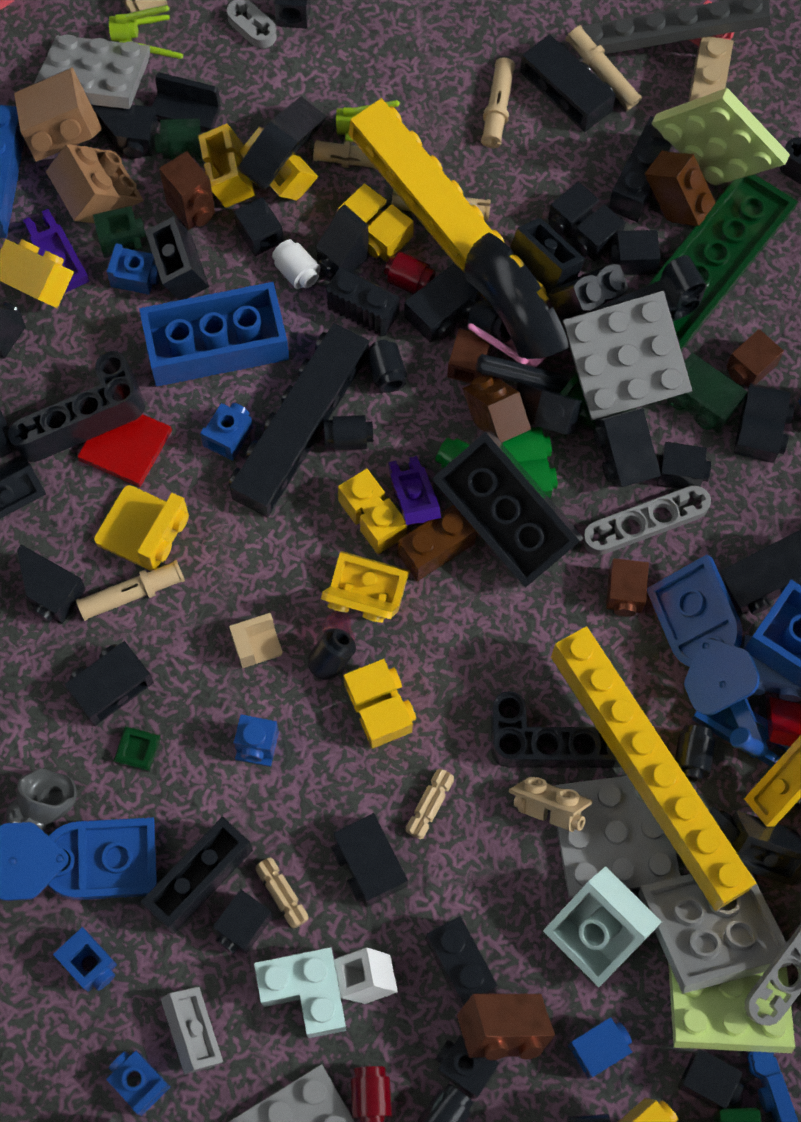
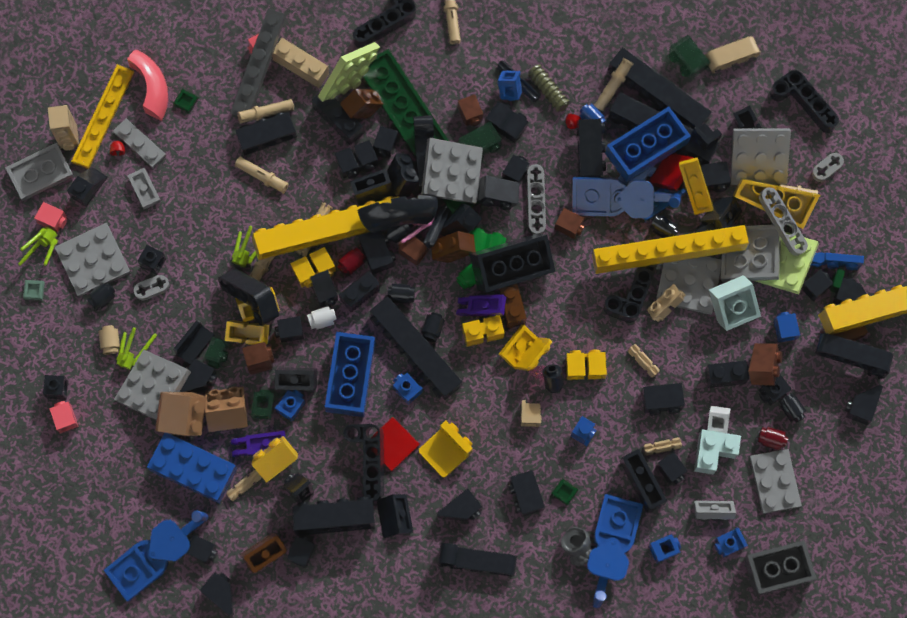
camera: 70 degrees left, 5 degrees up
tan pin [76,560,185,621] -> none

